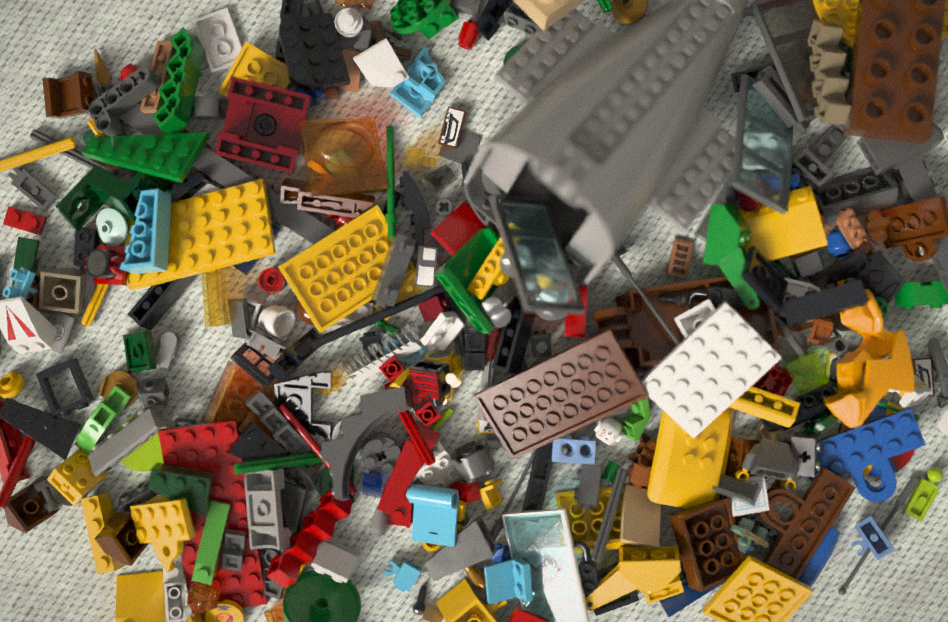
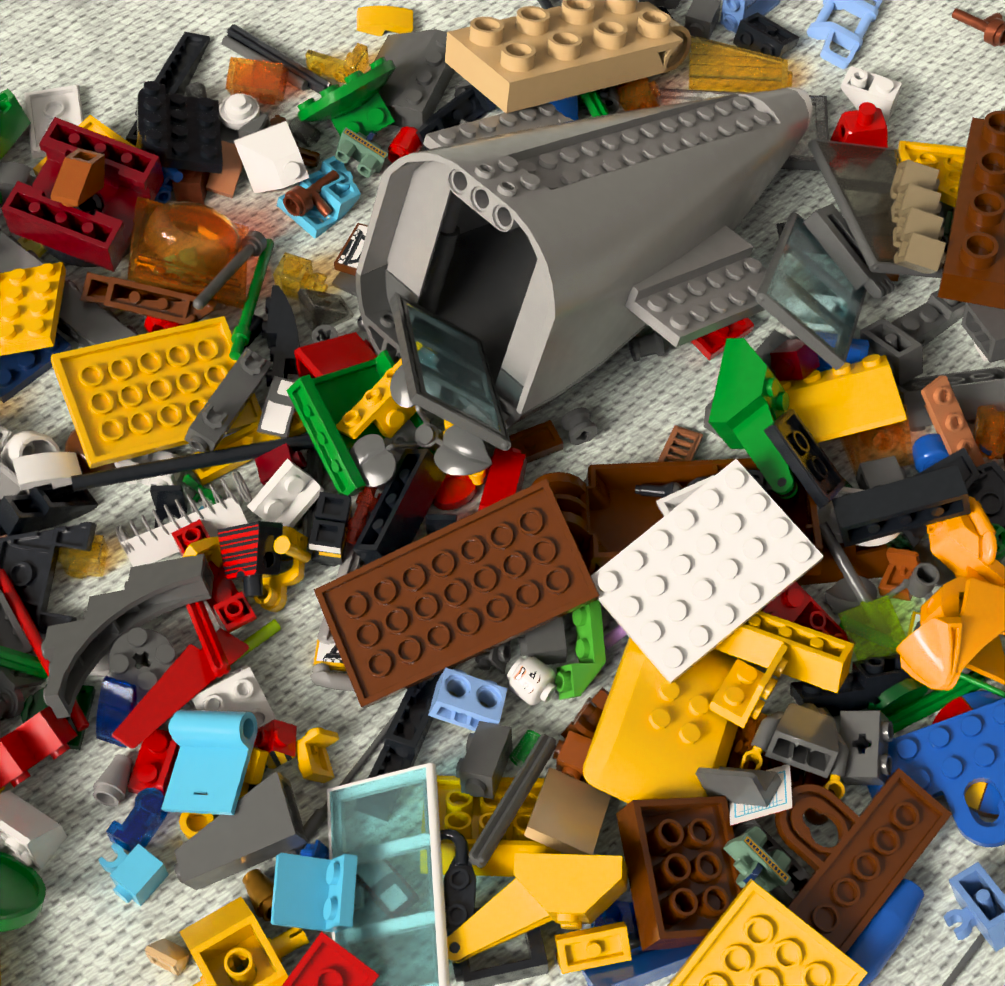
camera: 10 degrees right, 30 degrees down
red wheel [258,268,288,293] -> none
black piece [412,585,427,615] -> none
dark grey brick [450,440,495,483] -> none
dark grey piece [611,251,680,346] -> none
none -> white slope [12,452,82,491]
none -> dark orange slope [51,148,105,207]
none -> clear blue leg [106,788,168,852]
none -> dark grey piece [193,231,267,310]
none -> copper piece [283,170,339,218]
none -> sand green hips [335,127,388,178]
none -> yellow bracket [709,643,789,728]

